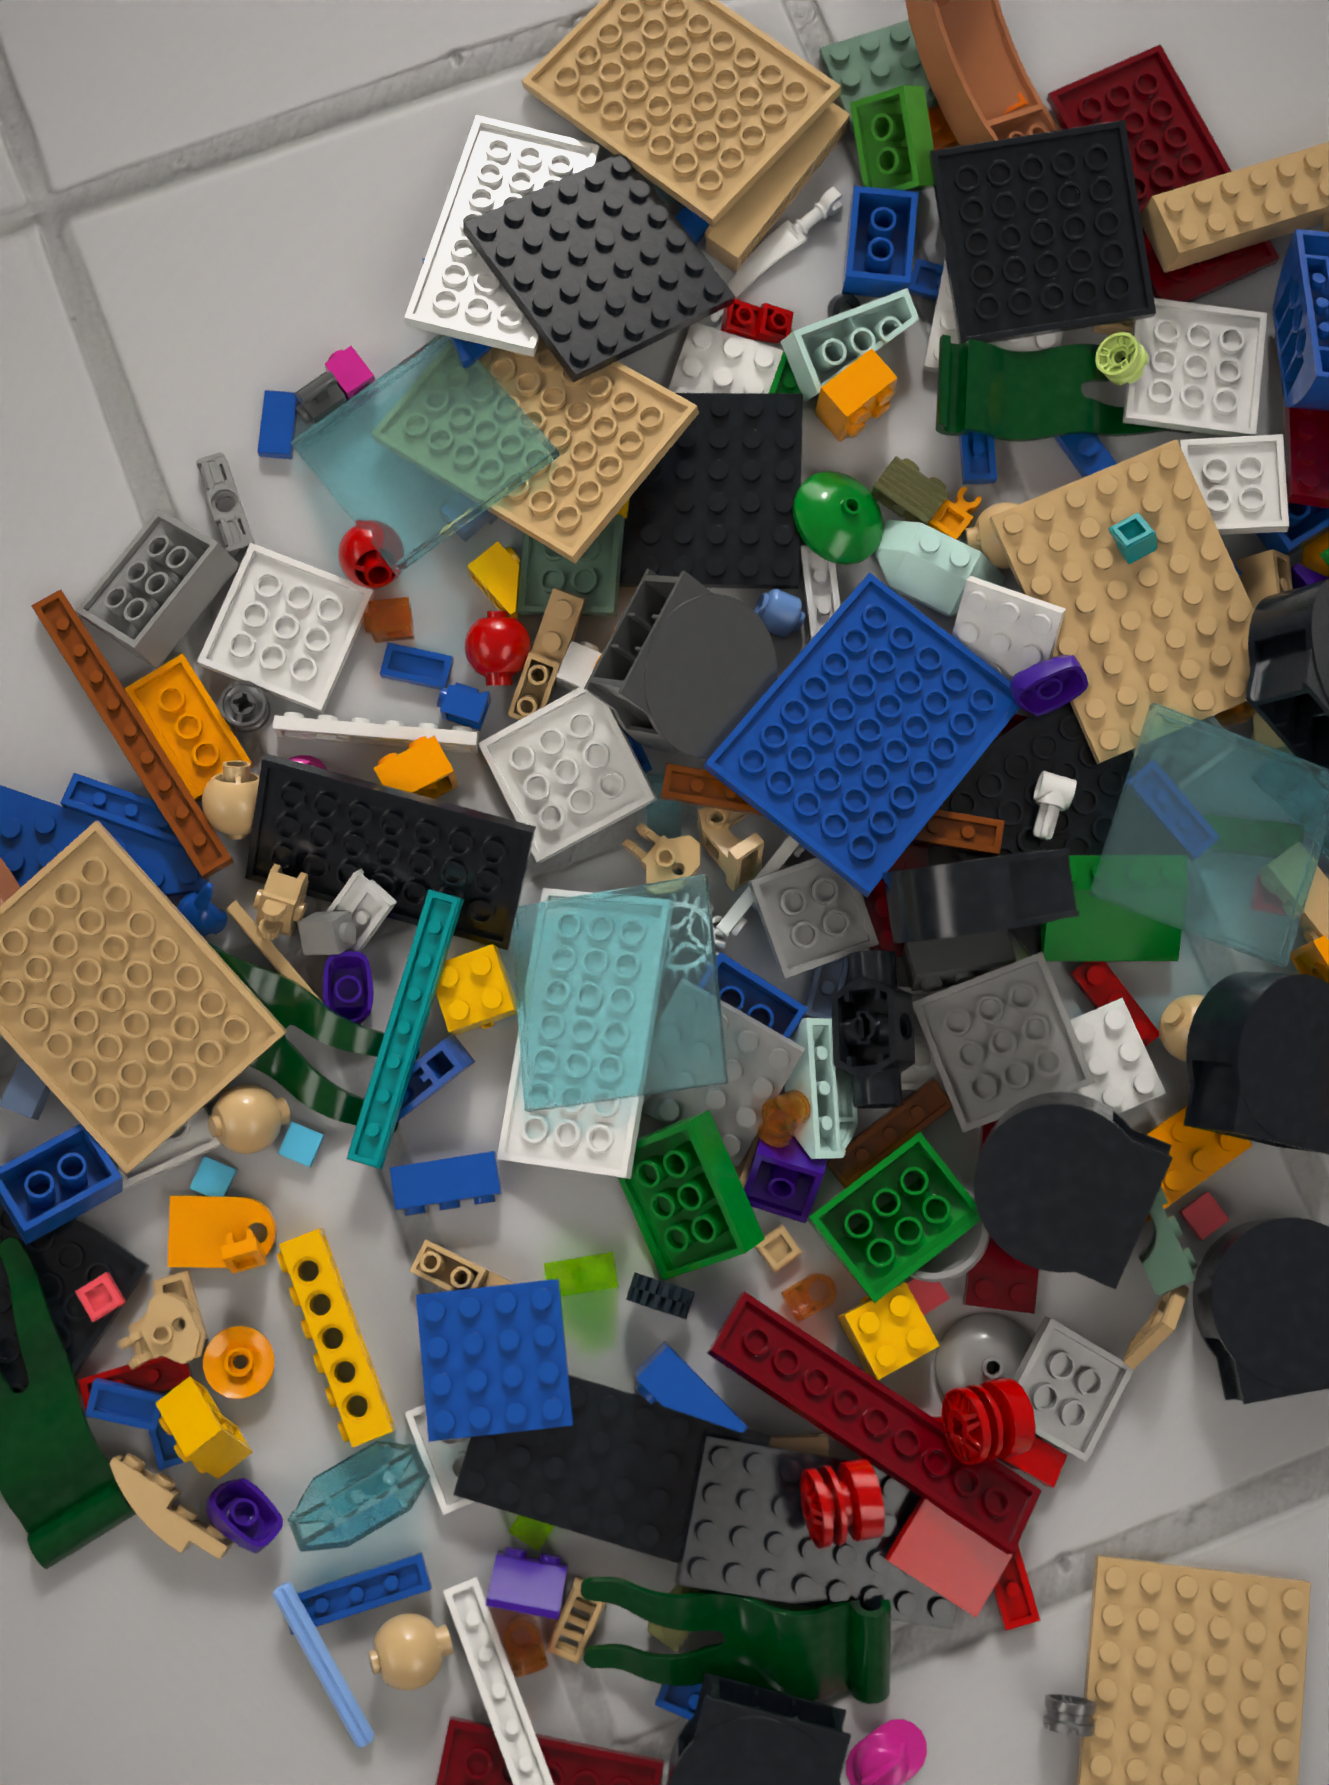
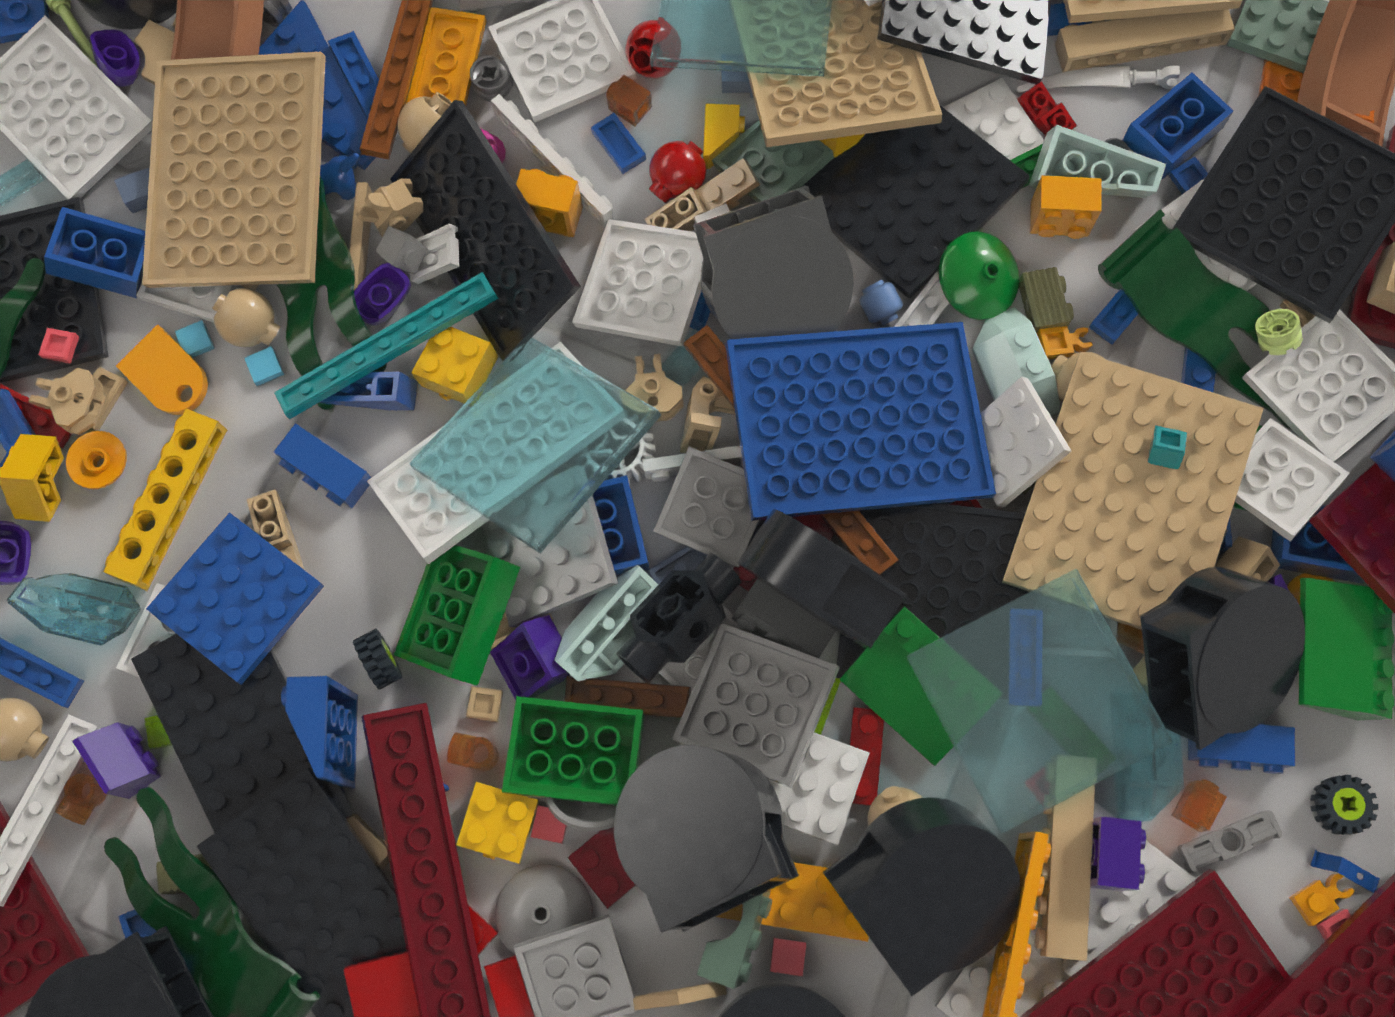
camera: 55 degrees right, 5 degrees down
light orange tile [221,1228,267,1274] -> none
blue window [437,682,491,731] -> none
clear neon green slope [544,1252,618,1297] -> none
tan slope [546,1576,605,1664] -> none
clear orange piece [757,1090,811,1148] -> none
red wheel [800,1458,885,1549] -> none
bright green slope [850,85,934,192] -> none
red wheel [941,1378,1036,1466] -> none
dark purple piece [1010,655,1088,717] -> none
white axle [1033,771,1077,840] -> none

